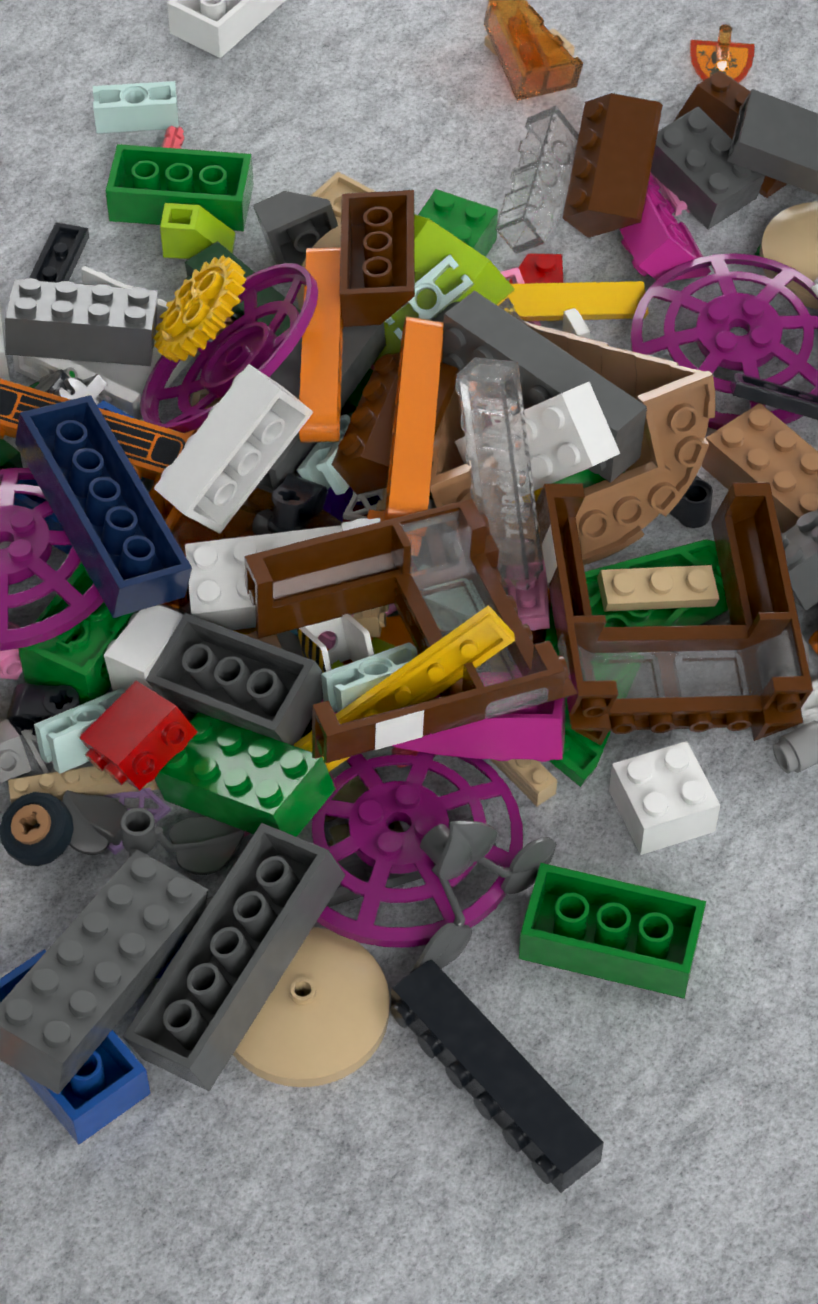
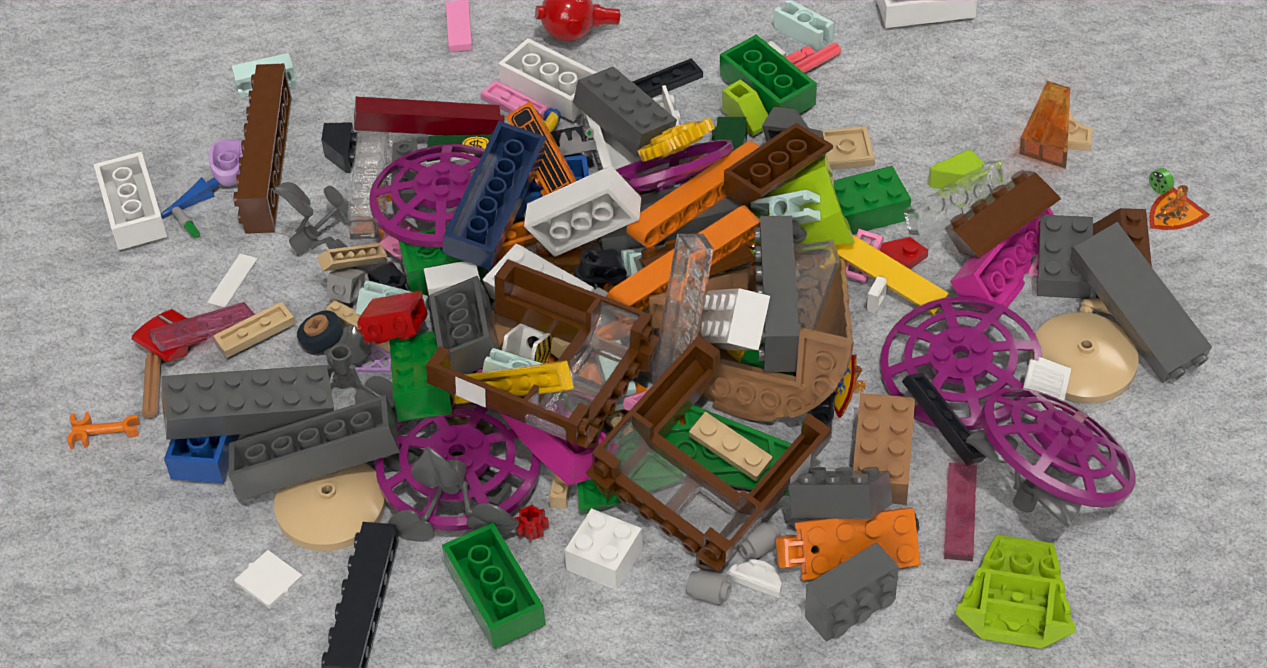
camera: 50 degrees right, 5 degrees down
none -> white piece [234,550,303,609]
none -> red gear [514,505,549,541]
none -> coral axle [794,42,841,73]
none -> lime slope [928,149,988,193]
none -> tan arm [1079,298,1113,316]
none -> bright green tile [1149,168,1174,194]

